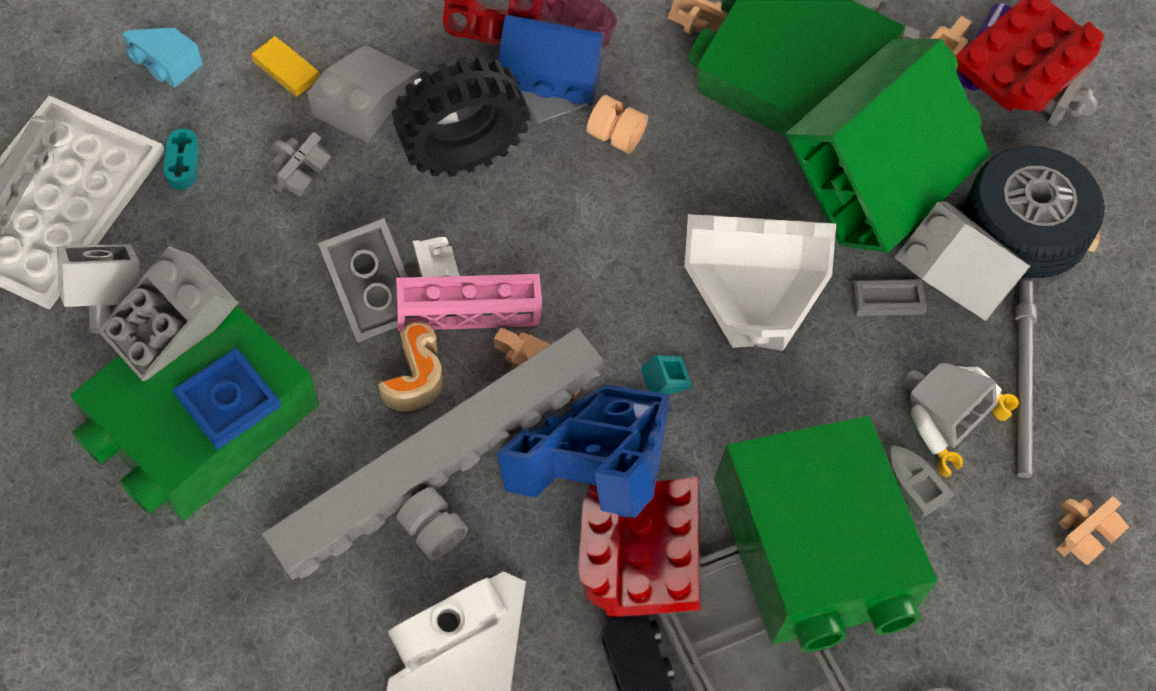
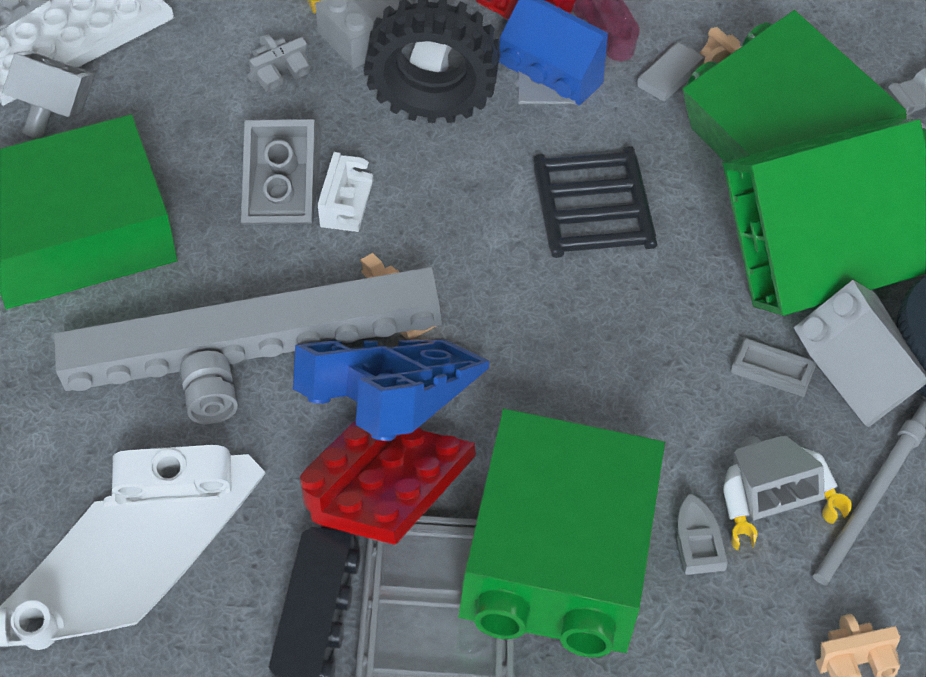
camera: 30 degrees right, 10 degrees down
light grey slope [98,246,238,381] -> none
teal beam [163,128,200,190] -> none
blue tile [172,347,281,450] -> none
tan animal [378,321,443,412] -> none
bright pink fence [396,274,542,331] -> none
light nougat wheel [586,95,648,154] -> none
teal slope [641,355,693,394] -> none
white panel [684,214,836,351] -> none
none -> black bar [533,146,657,258]
none -> light grey tile [637,42,705,102]

